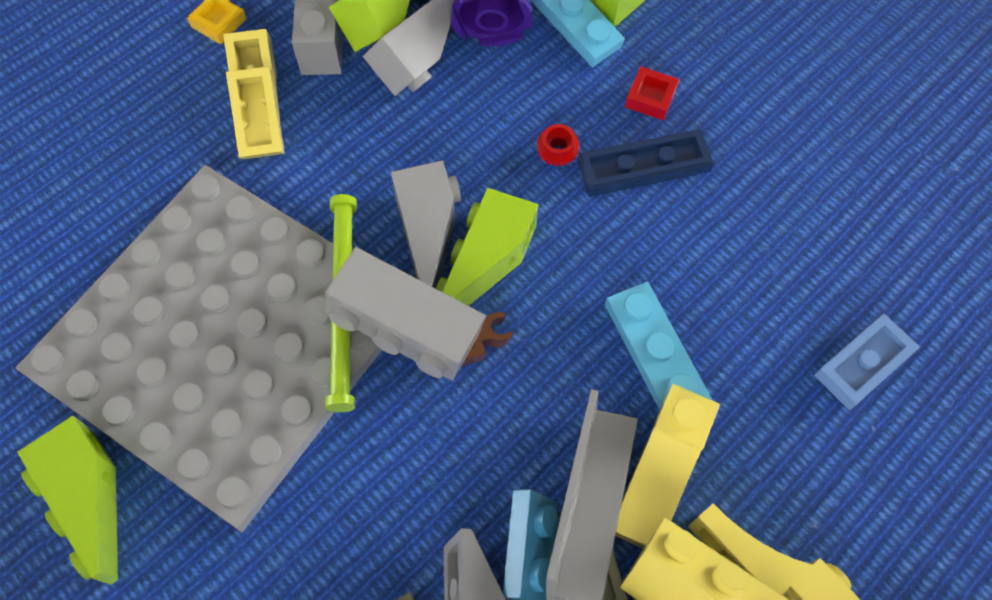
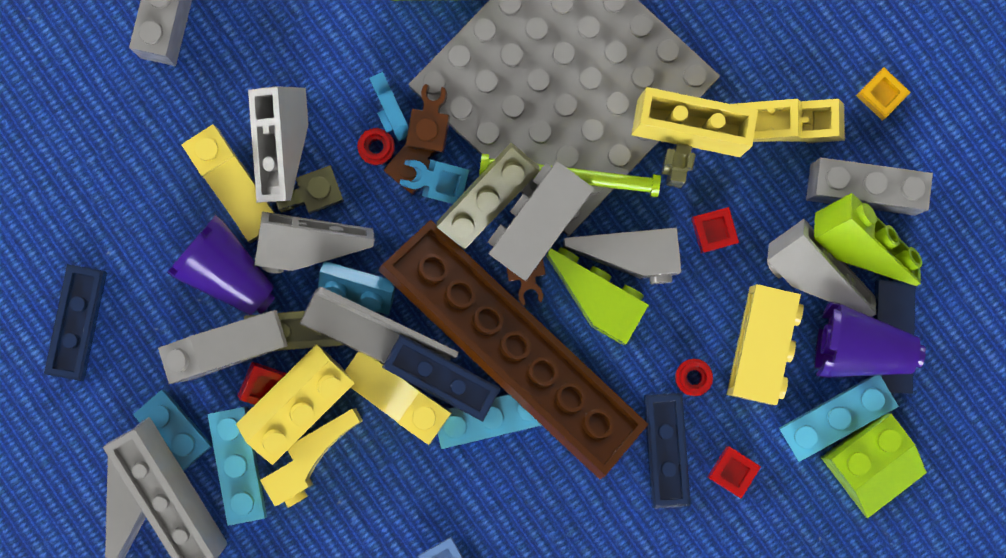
camera: 95 degrees right, 20 degrees up
none -> red plate [358,128,395,165]
none -> dark azure plate [369,72,409,142]
none -> reddish brown plate [379,219,649,480]
none -> dark blue tile [382,334,501,422]
none -> reddish brown plate [383,144,446,196]
none -> dark azure plate [400,160,469,204]
none -> reddish brown plate [406,84,450,153]
none -> plate [437,143,540,249]
none -> light yellow brick [631,87,758,157]
none -> olive plate [662,144,696,188]
none -> red plate [691,207,739,254]
none -> light yellow brick [726,284,804,405]

